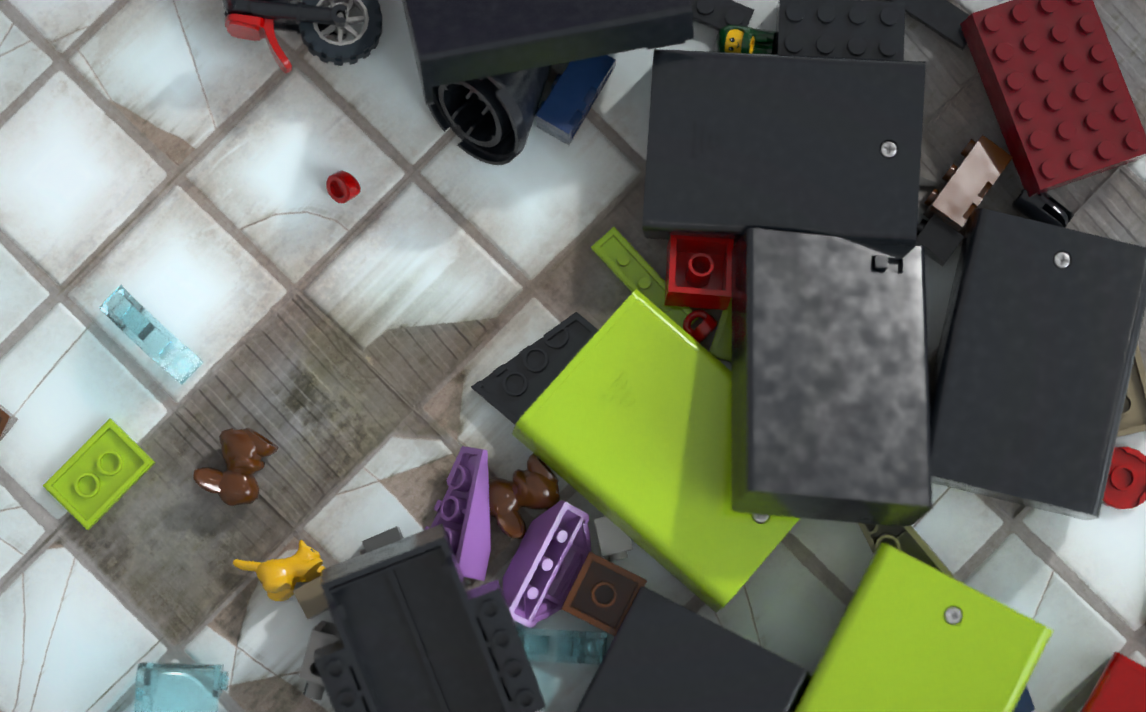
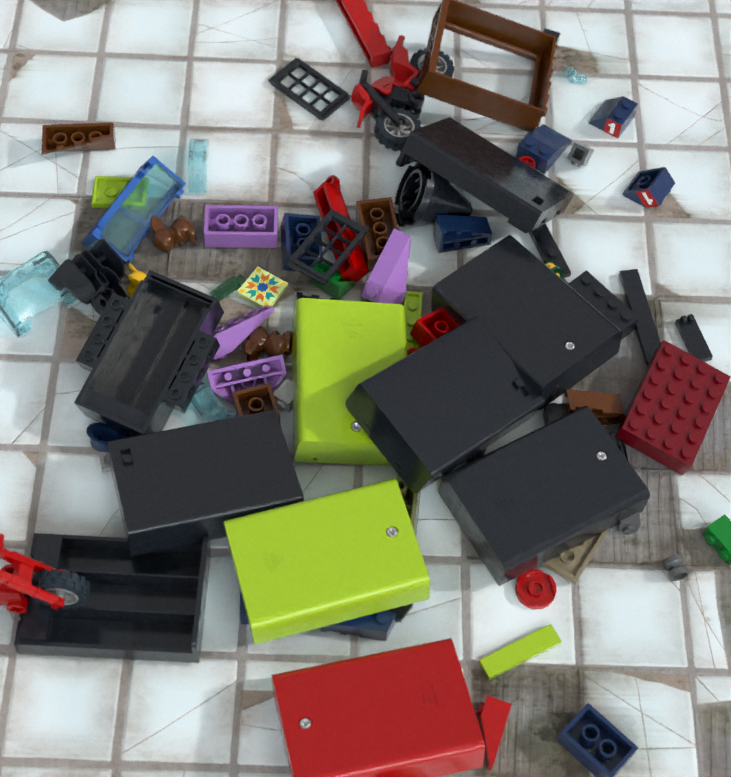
camera: 40 degrees right, 25 degrees down
none -> black piece [48,239,130,315]
none -> clear light blue windscreen [81,156,186,264]
none -> medium lavender brick [204,205,278,248]
none -> clear green cylinder [210,274,245,302]
none -> tile [237,267,288,308]
none -> black piece [269,58,351,121]
none -> dark blue slope [280,213,323,271]
none -> black piece [287,209,369,286]
none -> green slope [310,263,357,300]
none -> red brick [313,182,369,282]
none -> reddish brown brick [355,197,399,272]
none -> medium lavender wedge [361,228,411,305]

